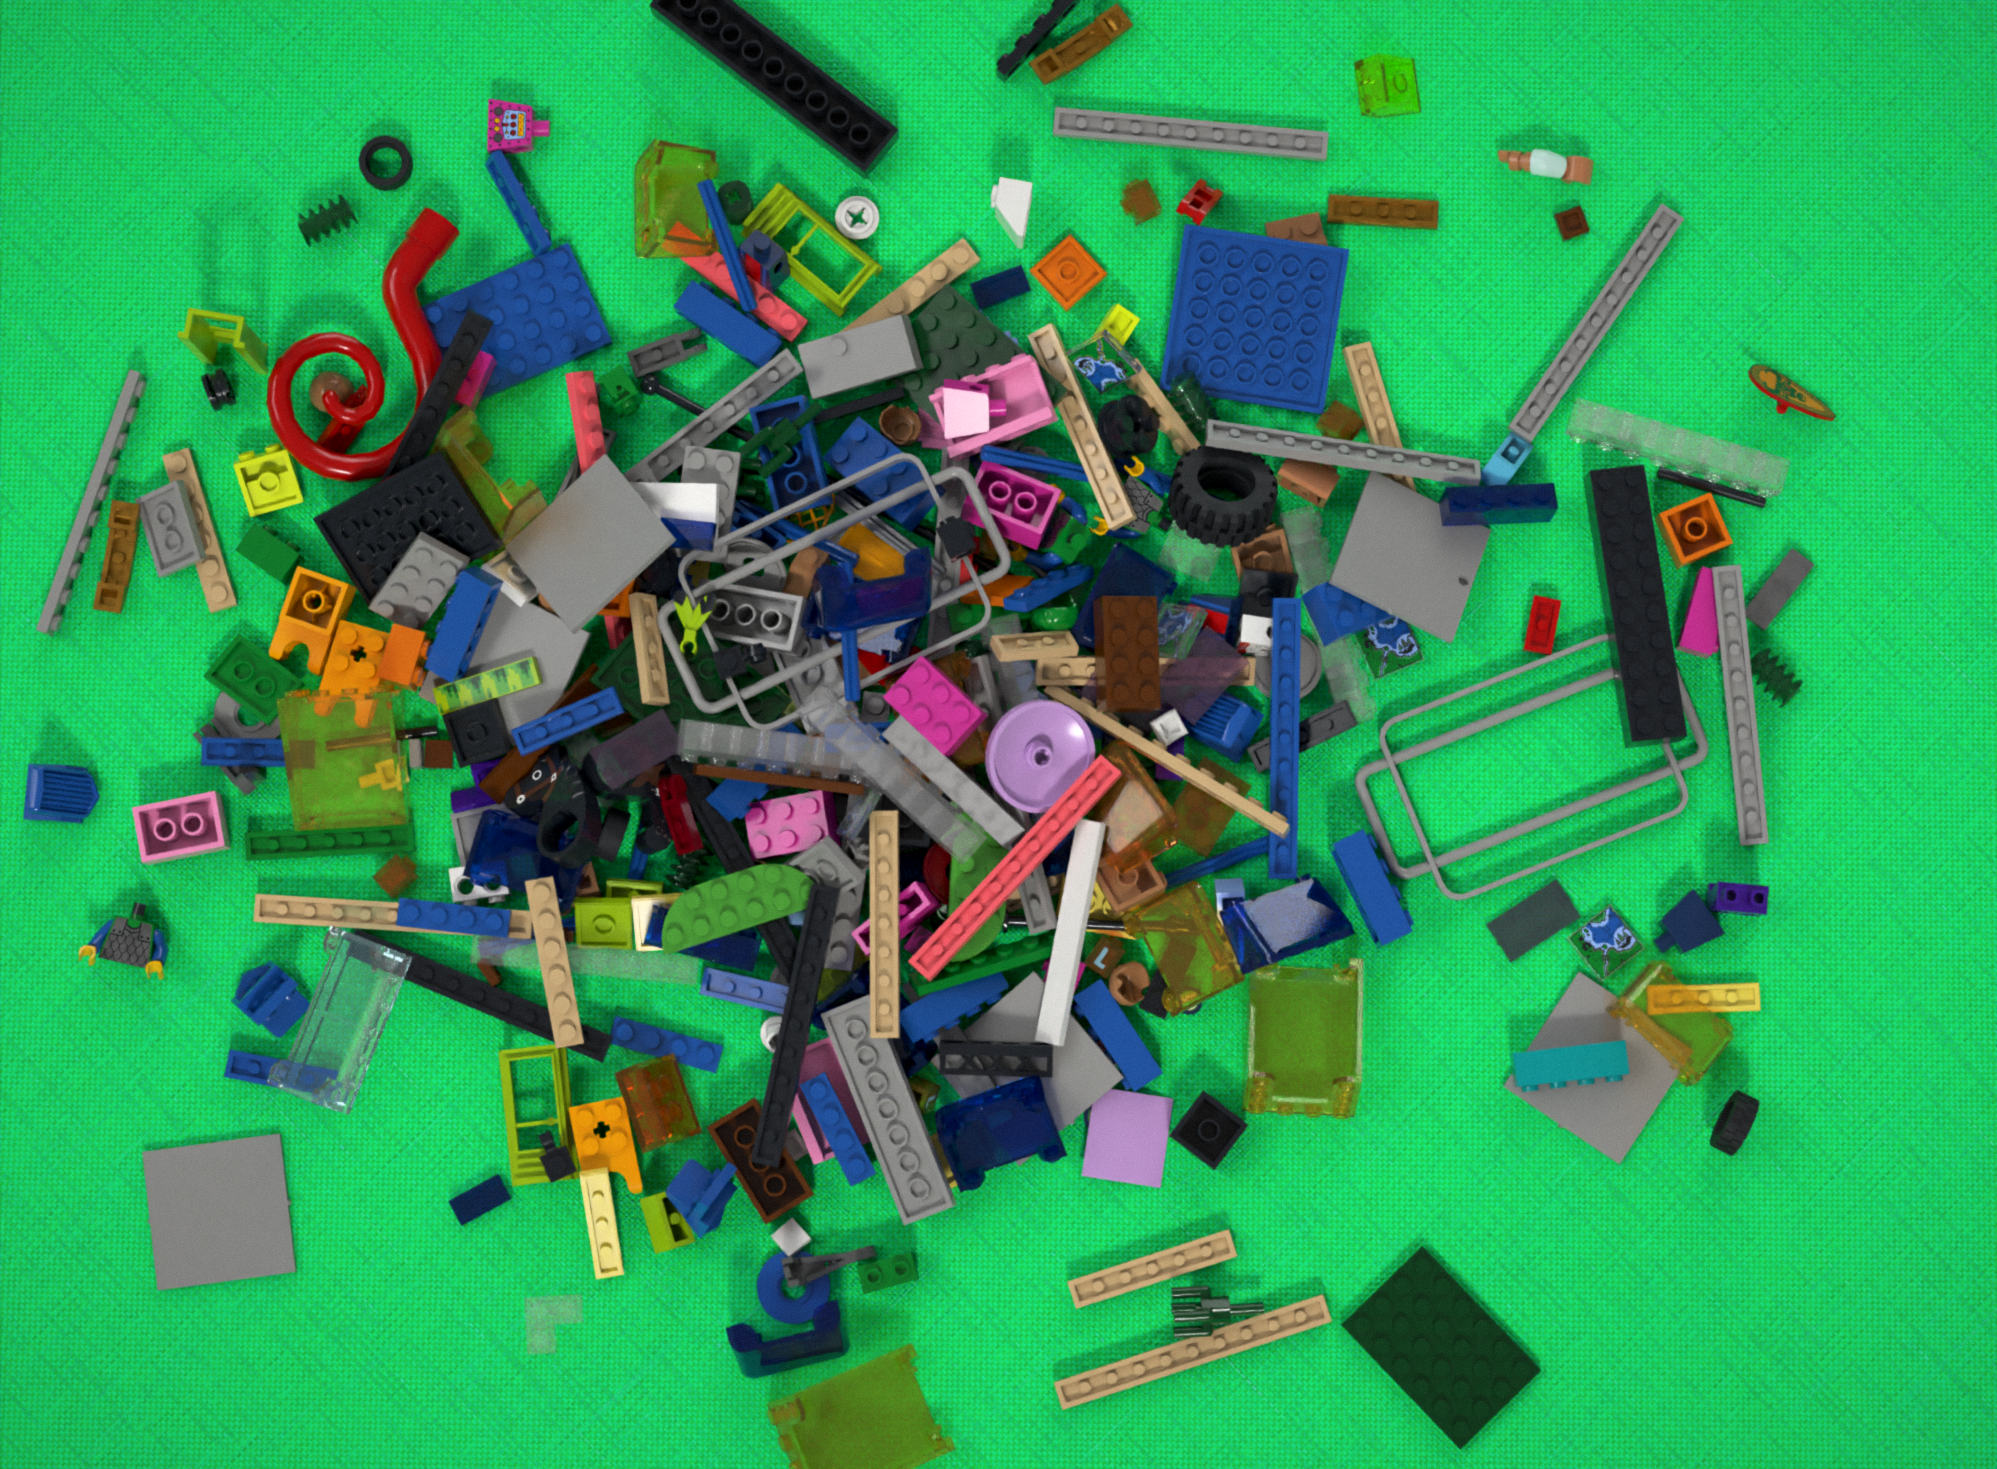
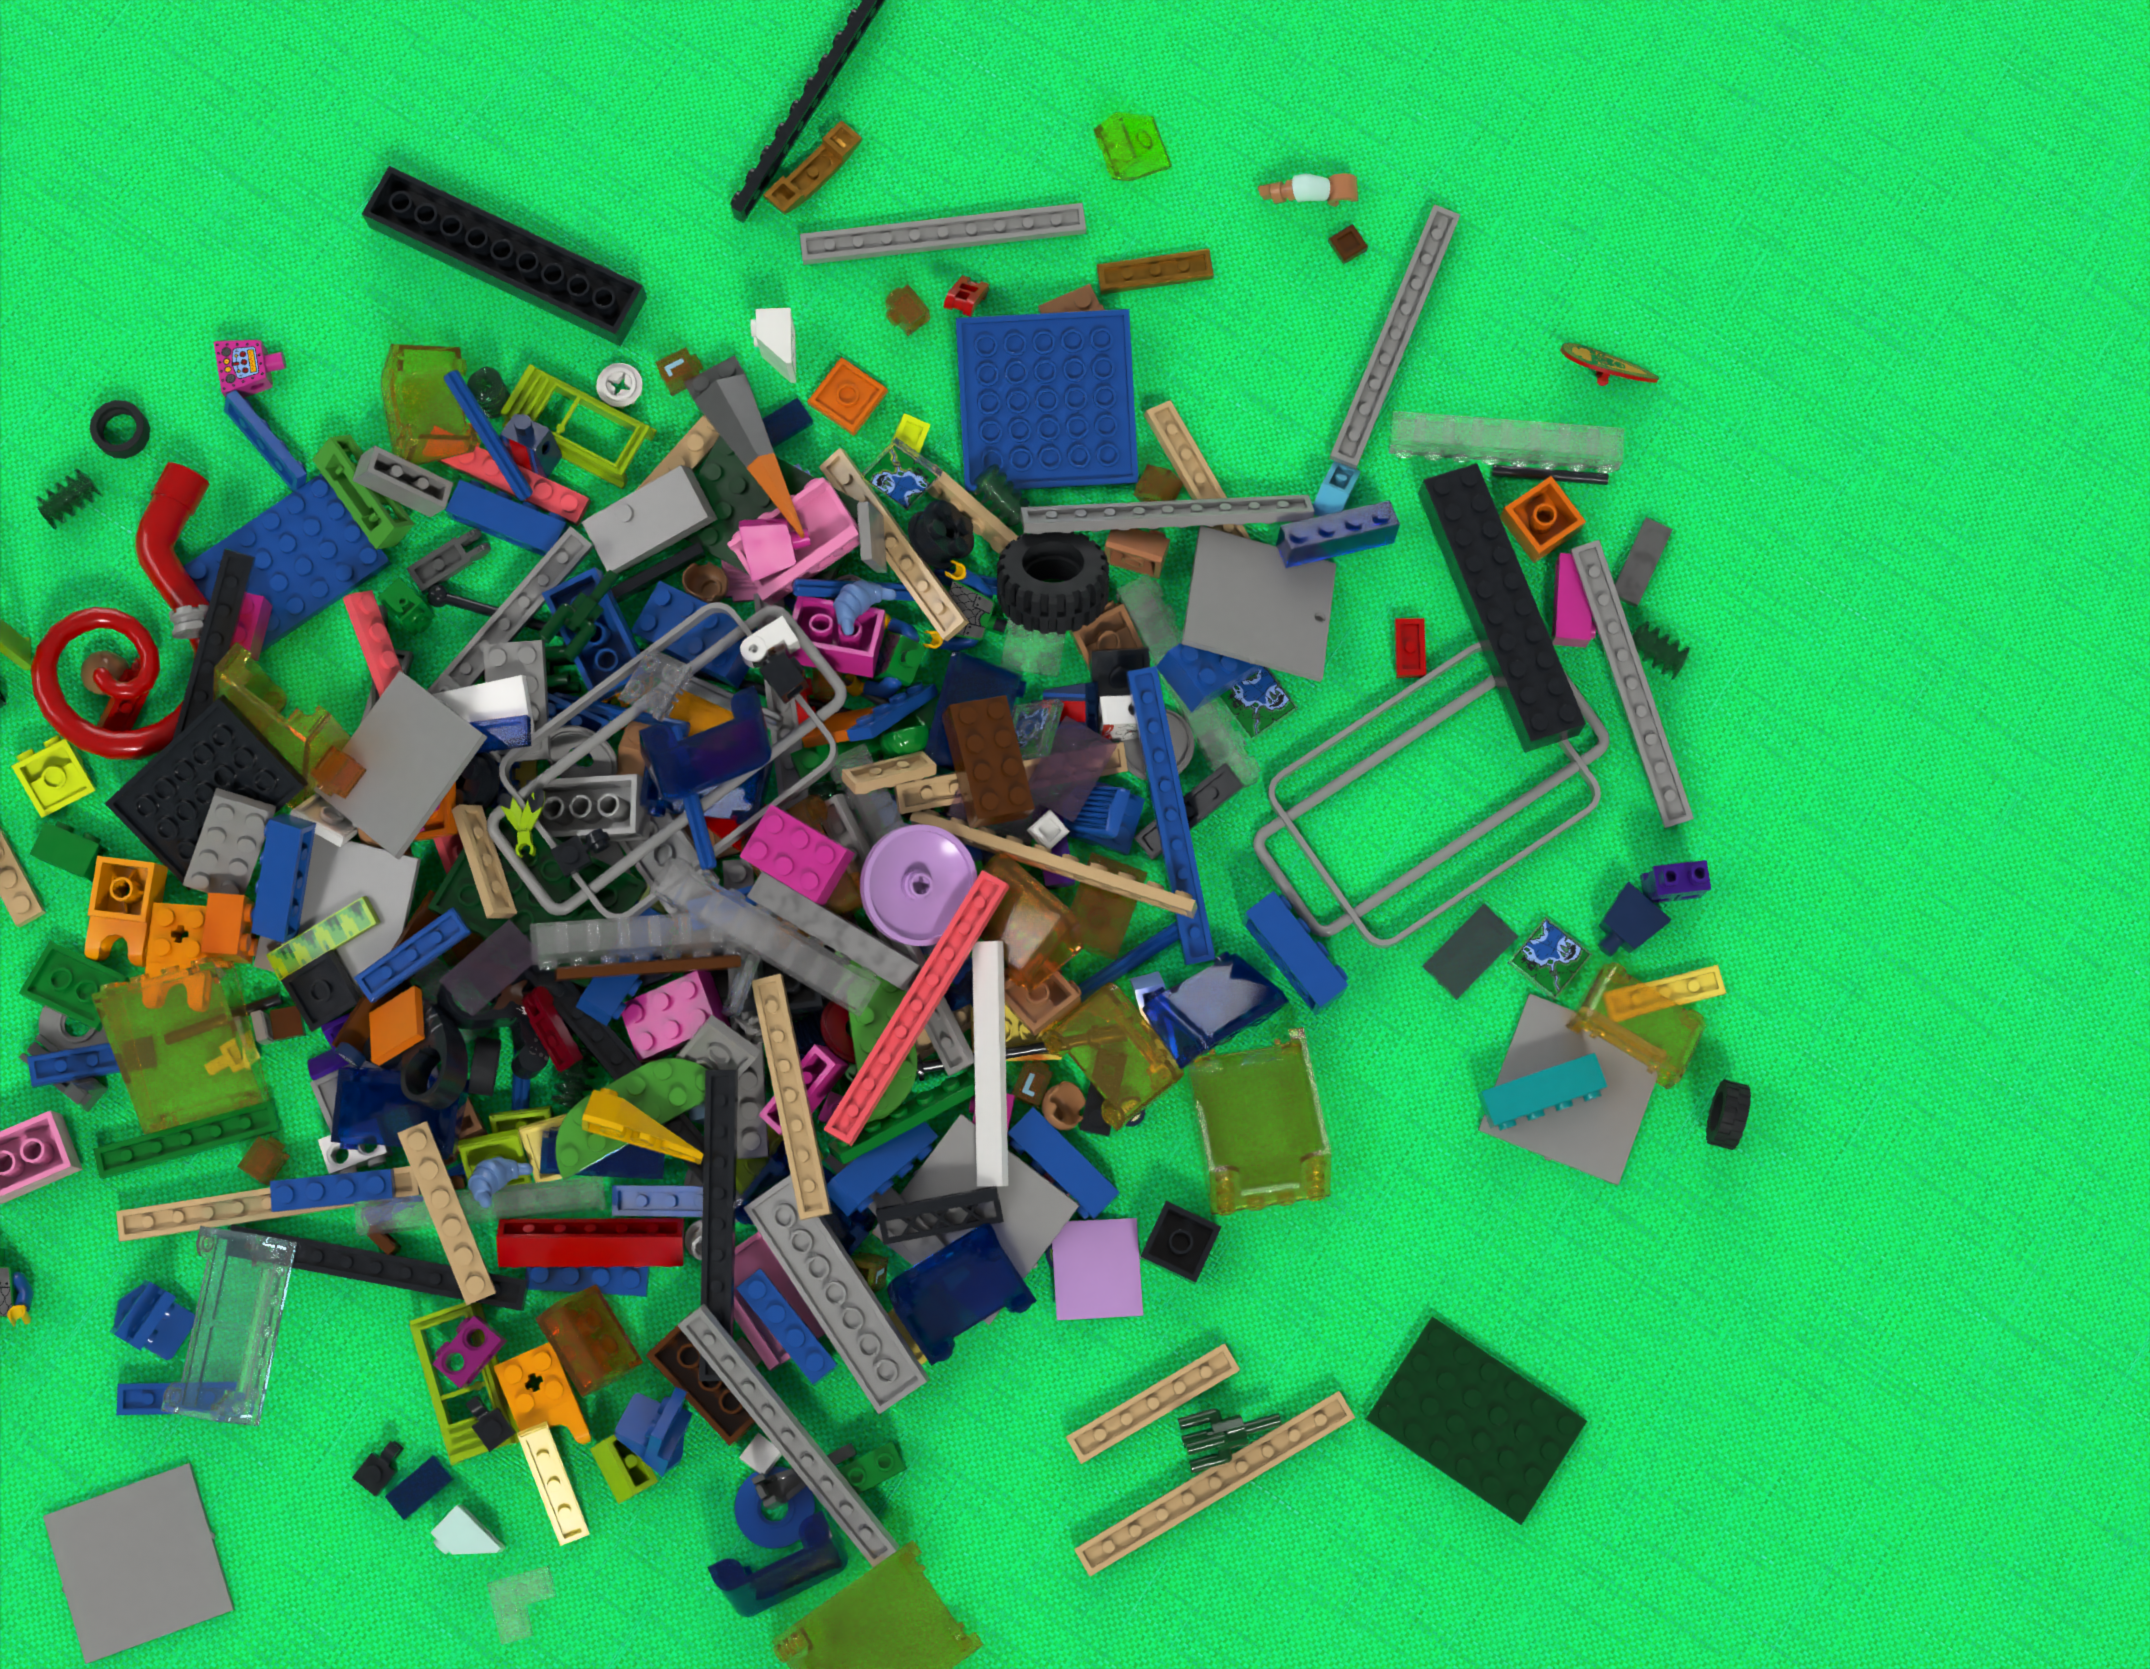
camera: 15 degrees left, 5 degrees down
none -> light grey wheel [169,605,209,639]
none -> clear orange brick [310,745,367,799]
none -> bright green brick [312,434,414,550]
none -> dark blue tile [335,1042,366,1069]
none -> light grey brick [352,446,453,517]
none -> black plate [352,1441,404,1497]
none -> orange tile [369,985,425,1066]
none -> light aqua slope [431,1504,506,1555]
none -> magenta brick [433,1316,507,1389]
none -> medium blue piece [468,1157,533,1208]
none -> red brick [496,1218,685,1268]
none -> yellow wedge [582,1088,704,1164]
none -> clear hinge [619,647,693,722]
none -> brick [655,347,703,396]
none -> light grey plate [678,1304,899,1567]
none -> dark grey plate [684,355,805,539]
none -> white leg [740,616,800,668]
none -> medium blue piece [833,580,896,636]
none -> light grey tile [857,501,887,573]

